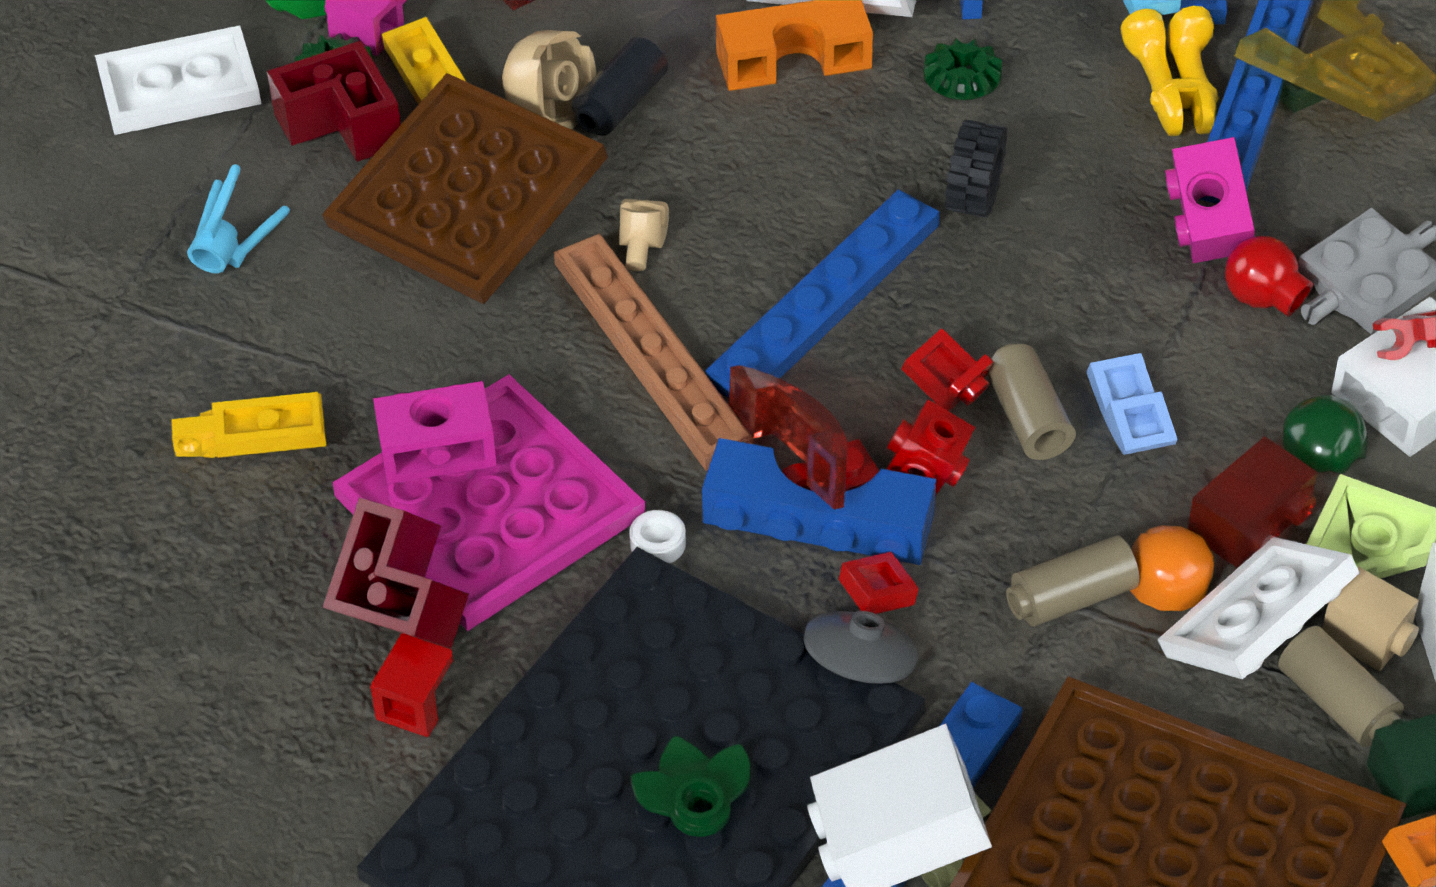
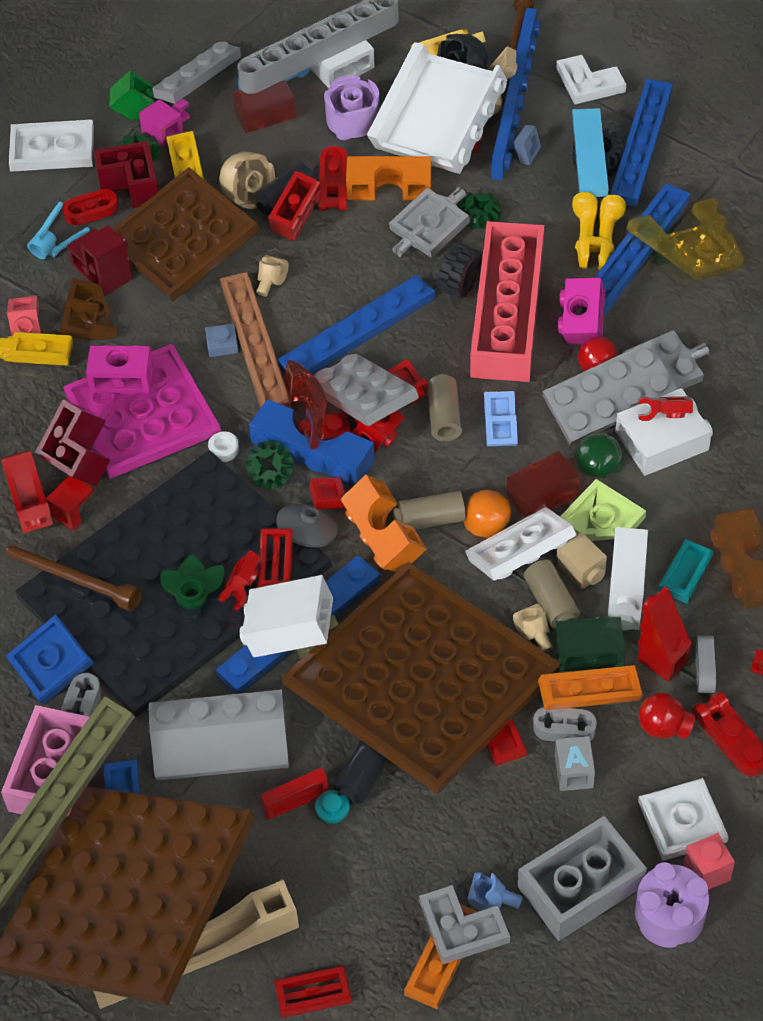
camera: 15 degrees right, 5 degrees up
none -> red arch [0,450,53,533]
none -> reddish brown piece [5,545,142,612]
none -> coral bracket [7,295,41,336]
none -> reddish brown slope [59,278,118,340]
none -> red plate [62,189,119,225]
none -> dark red brick [67,225,132,297]
none -> sand blue plate [205,323,238,357]
none -> red plate [219,550,261,611]
none -> dark green gear [245,440,294,490]
none -> red tile [258,529,293,588]
none -> red brick [268,171,321,241]
none -> light grey plate [307,353,419,426]
none -> red plate [318,146,348,211]
none -> orange arch [341,474,427,572]
none -> light grey plate [389,187,470,258]
none -> coral brick [470,221,544,382]
none -> tan piece [513,604,553,652]
none -> light grey plate [542,341,678,446]

